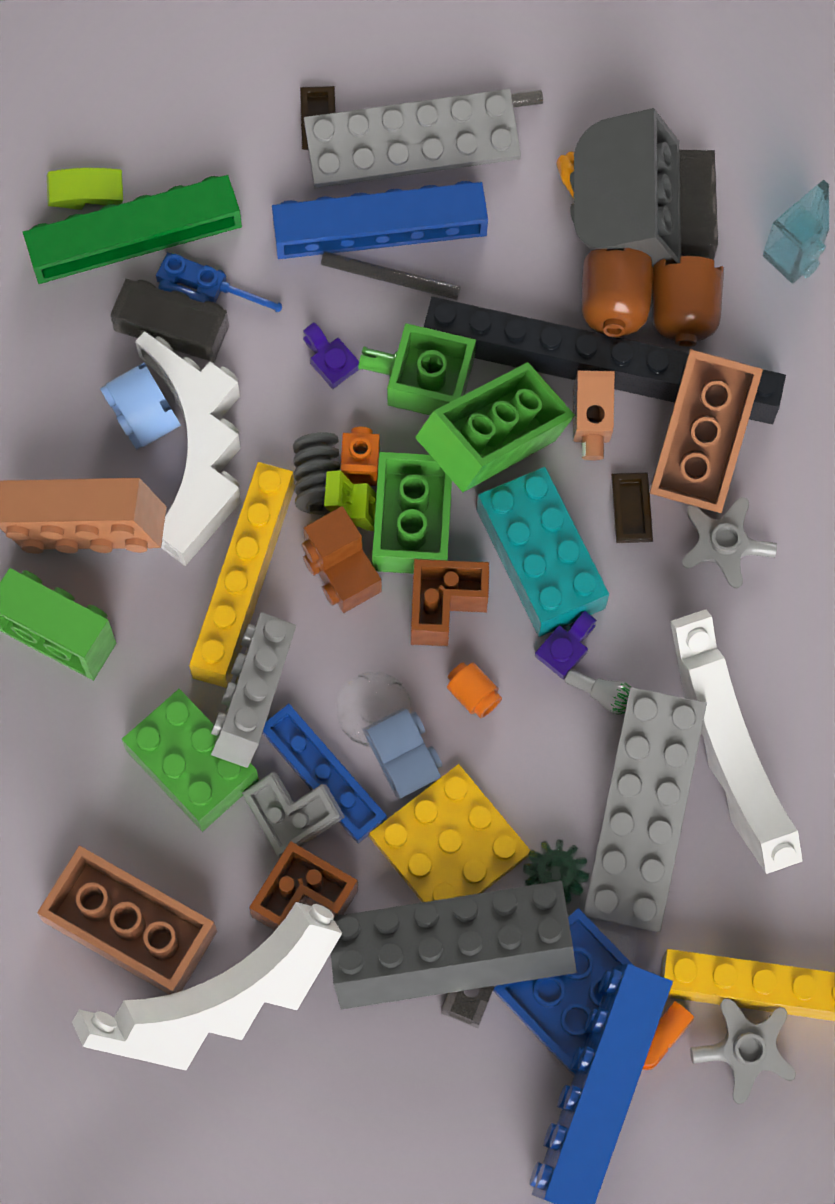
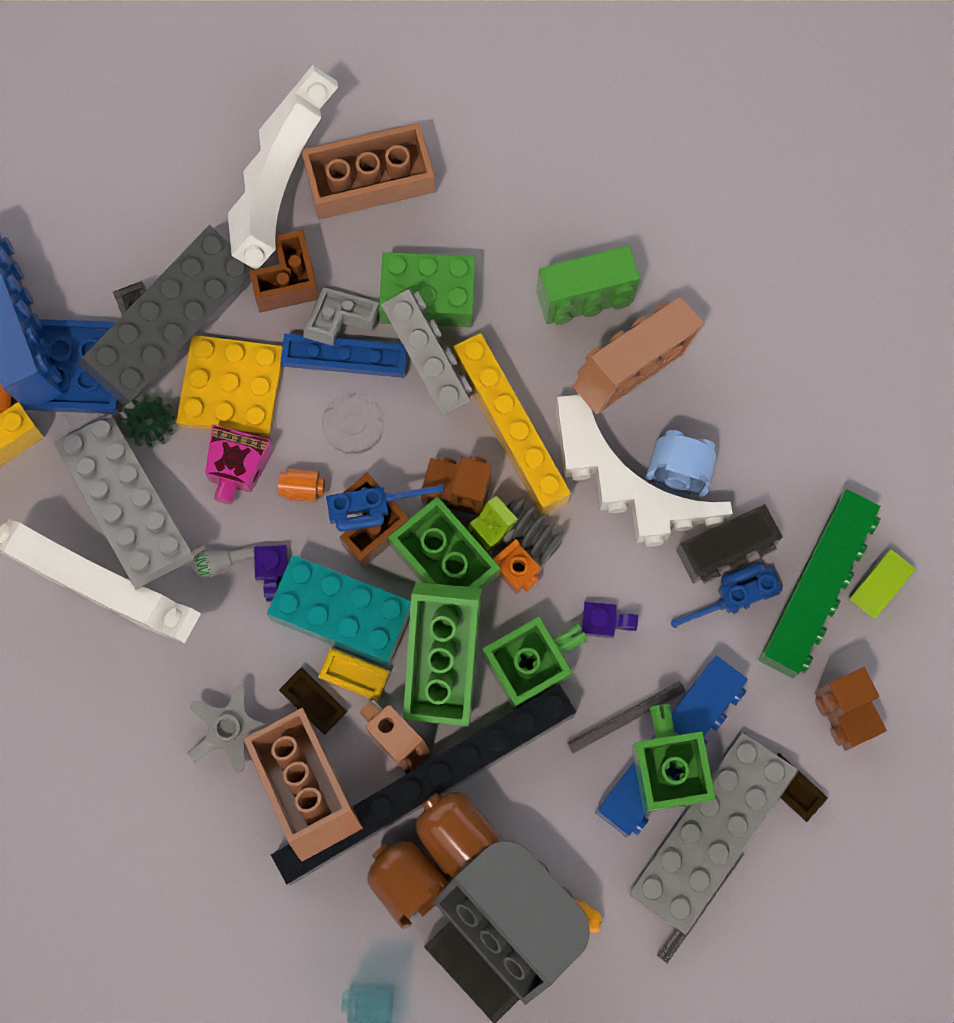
camera: 135 degrees right, 5 degrees up
sand blue brick [362,708,442,799] -> none
none -> torso [205,425,274,504]
none -> yellow tile [318,647,391,702]
none -> blue piece [326,484,445,532]
none -> bright green brick [631,704,716,813]
none -> dark orange brick [815,667,887,751]

